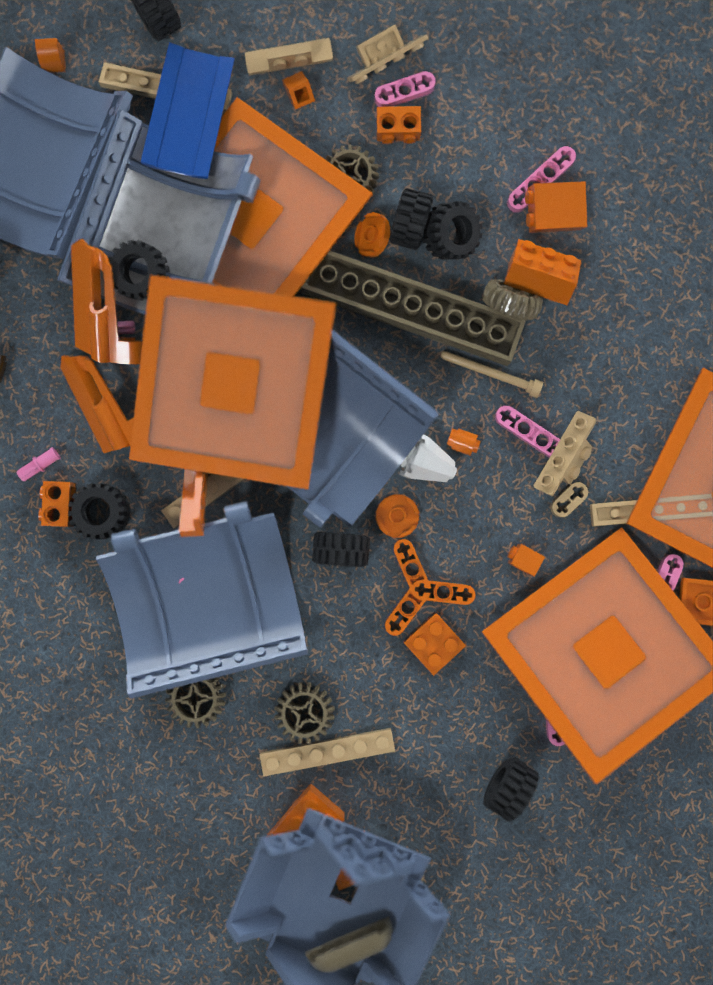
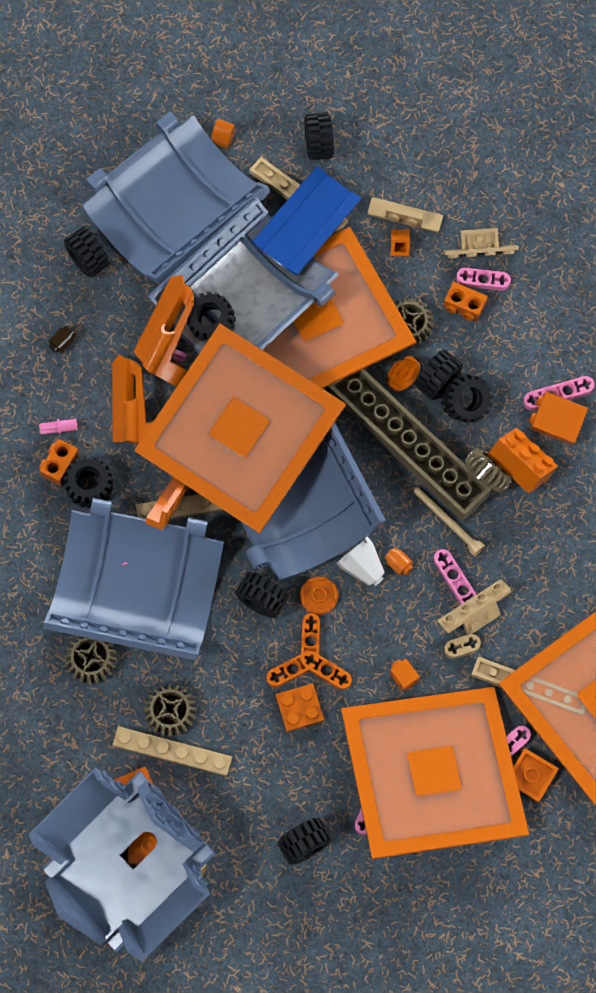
camera: 25 degrees right, 15 degrees down
dark tan brick [305,916,393,972] -> none

